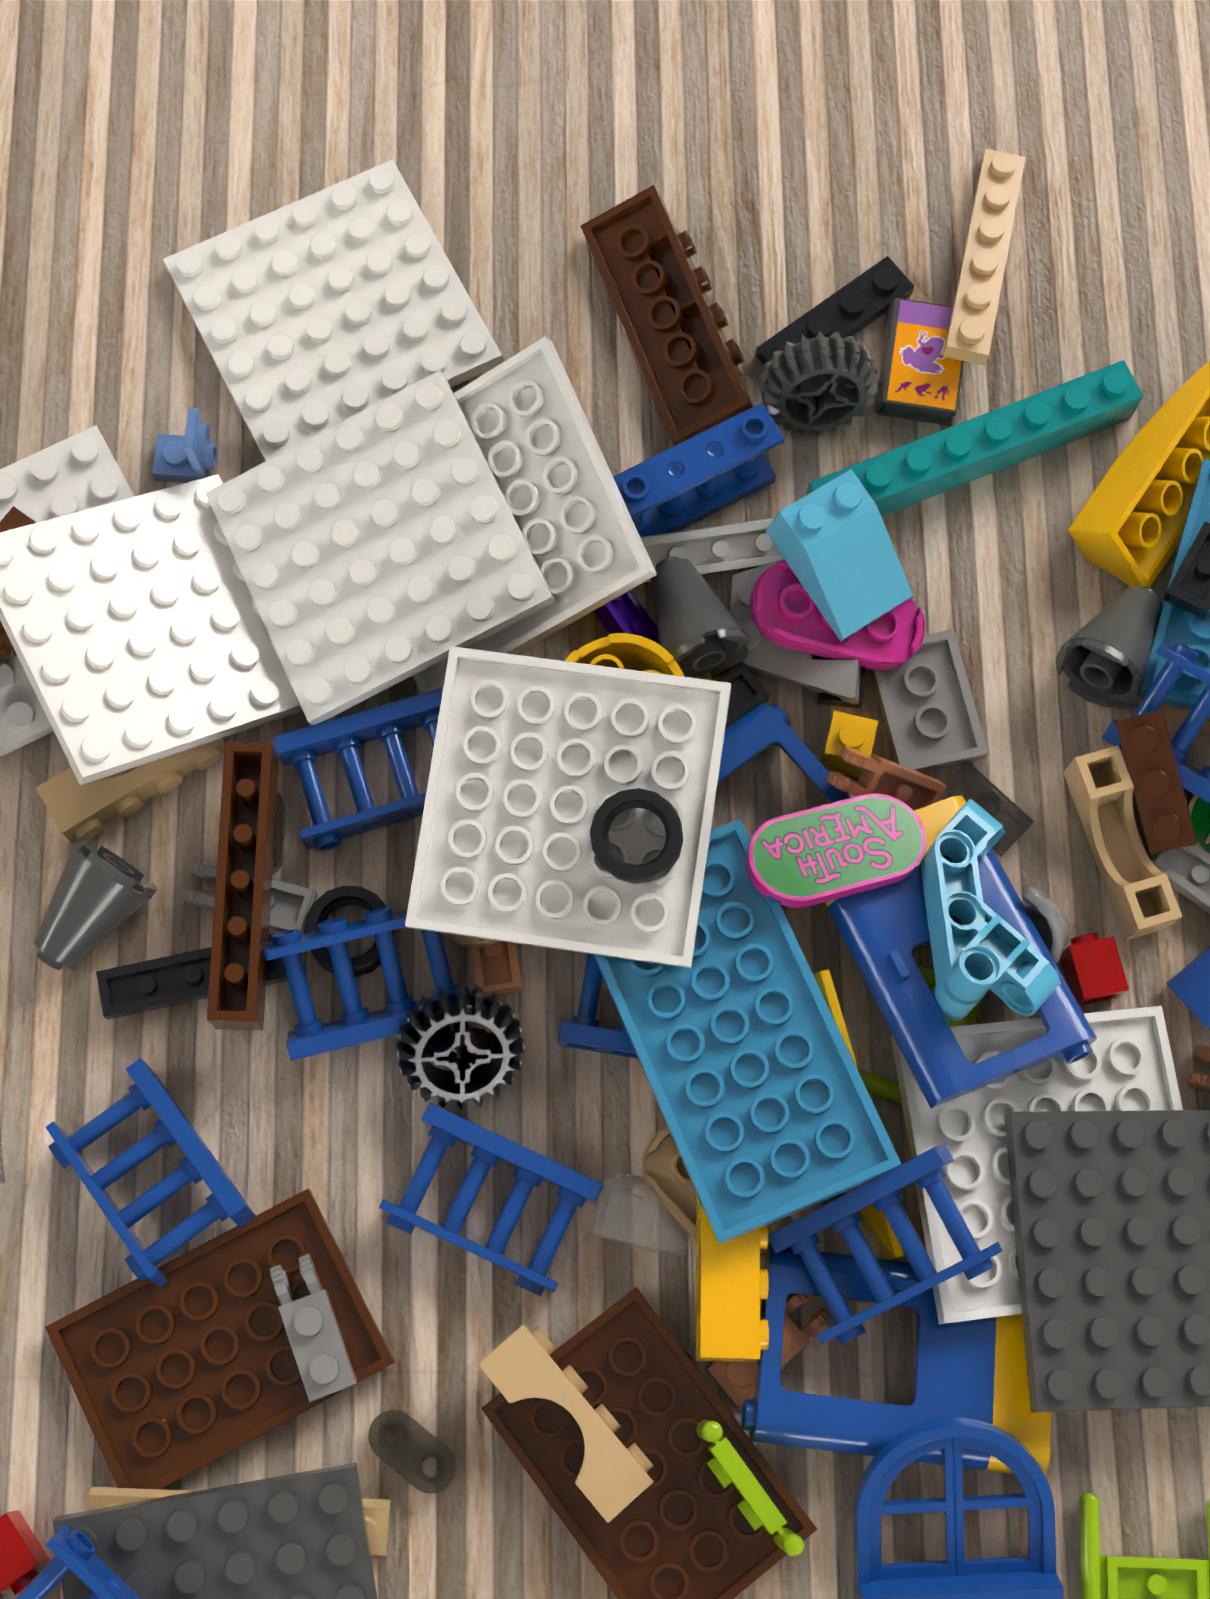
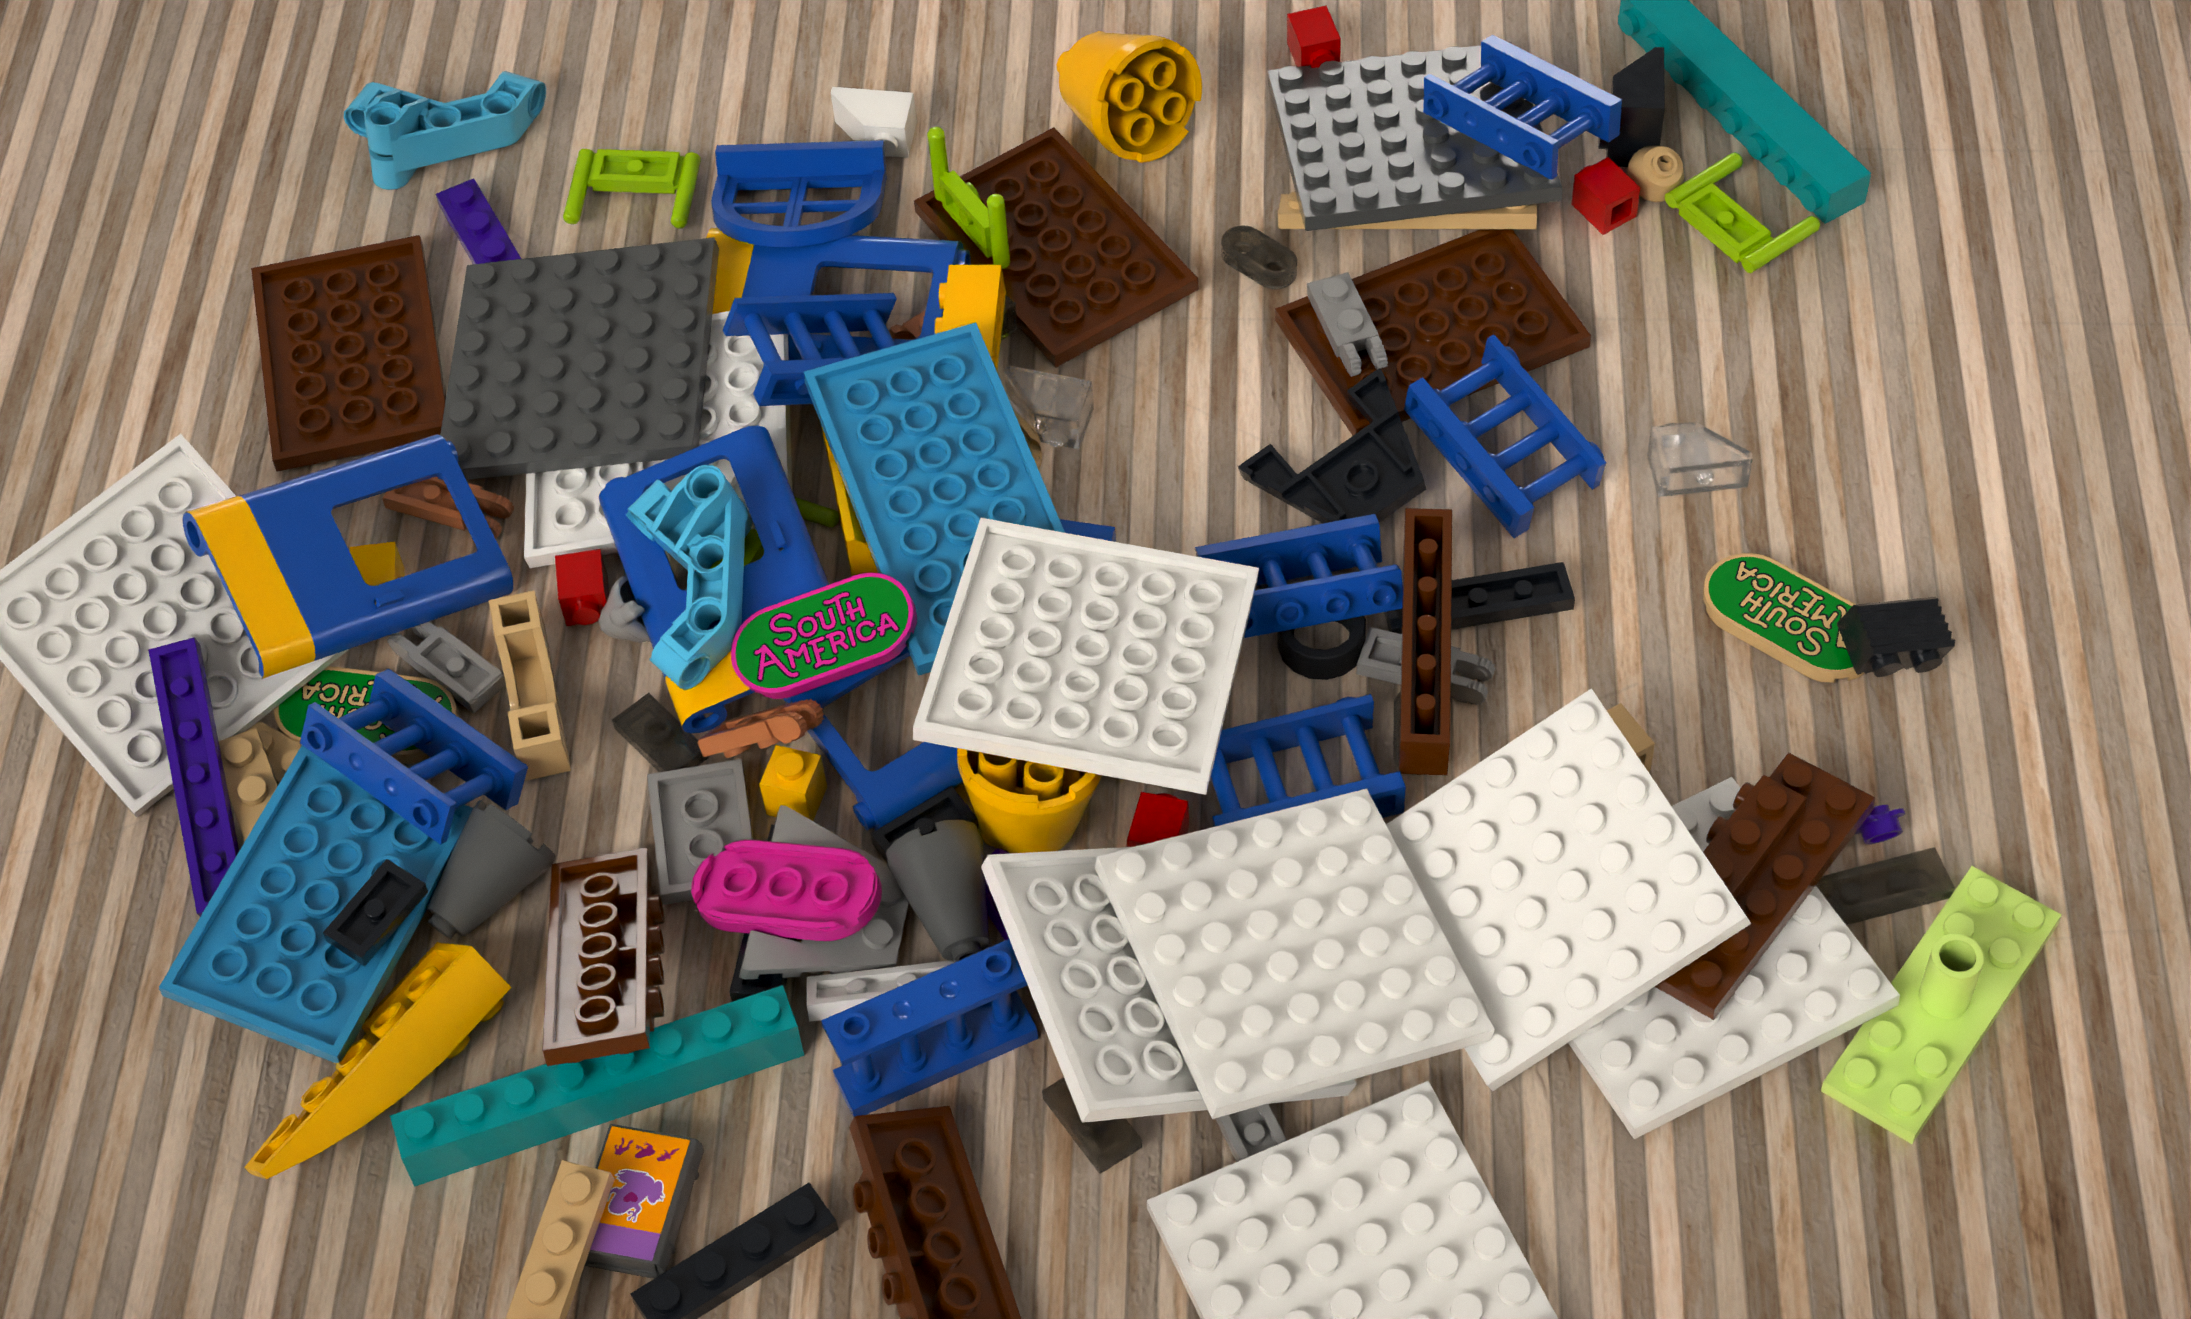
camera: 170 degrees left, 20 degrees down
dark grey cone [34,837,157,970] -> none
medium blue bracket [152,408,217,483] -> none
blue fence [379,1103,603,1297] -> none
black gear [395,983,525,1110] -> none
tan arch [478,1324,654,1523] -> none
black tyre [590,788,684,884] -> none
dark grey gear [760,331,878,435] -> none
medium azure slope [765,469,913,642] -> none
reddish brown plate [1116,709,1197,855] -> none
none -> reddish brown plate [542,847,665,1066]
none -> black wing [1238,368,1426,524]

